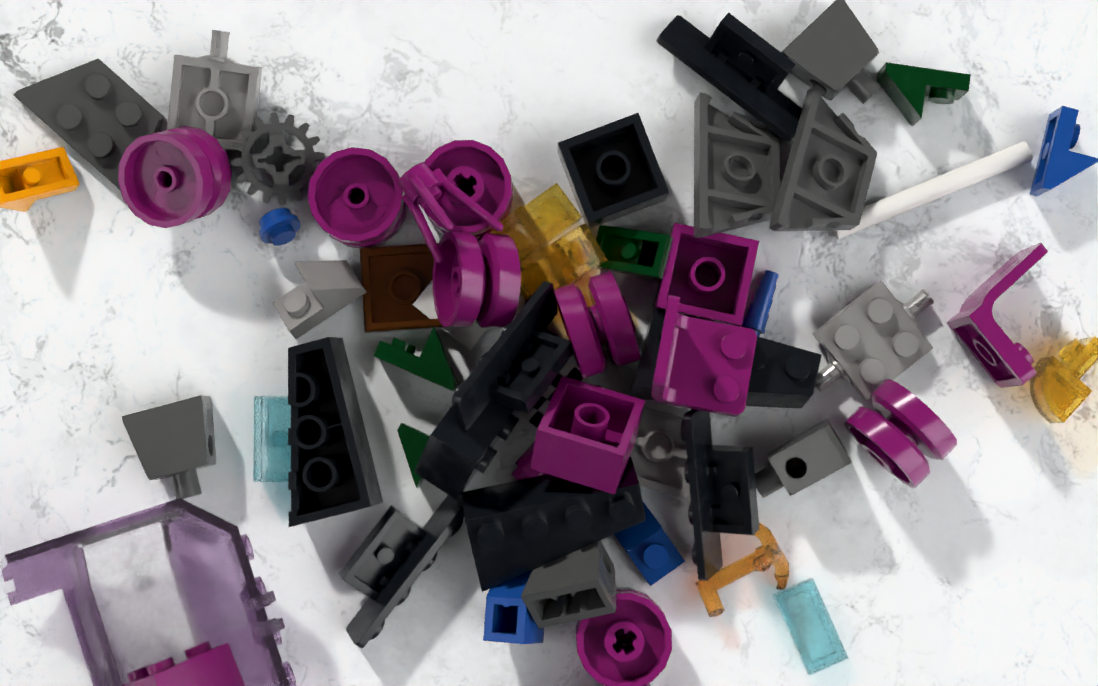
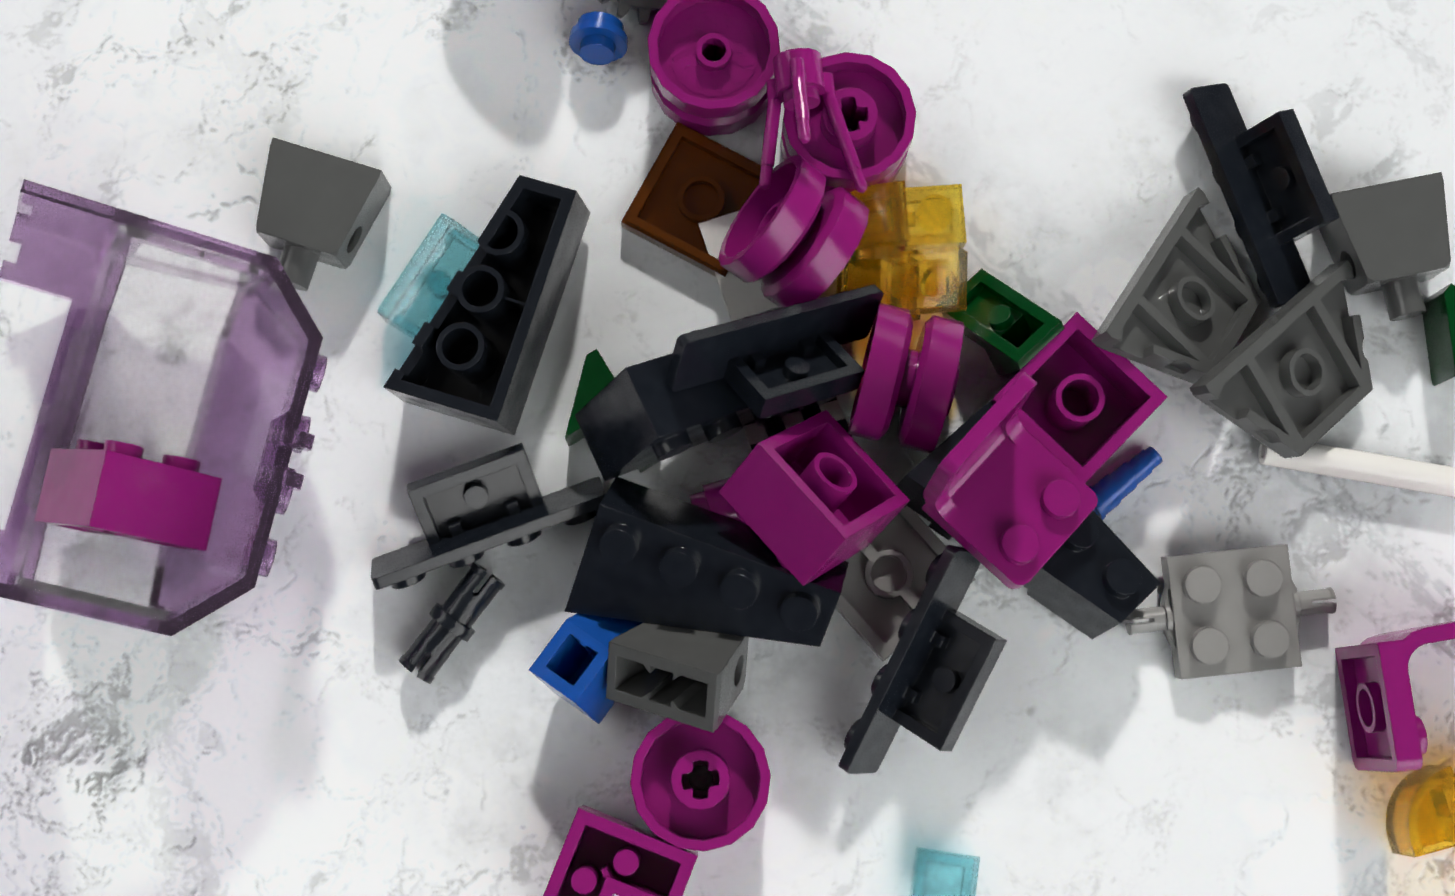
camera: 25 degrees right, 5 degrees down
light grey slope [273,260,366,339] -> none
dark green slope [373,327,458,392] -> none
black brick [558,113,669,230] -> none
blue slope [614,500,685,586] -> none
clear orange piece [695,523,789,617] -> none
dark grey torso [755,418,852,498] -> none
magenta wheel [844,379,957,488] -> none
none -> black pin [399,562,505,684]

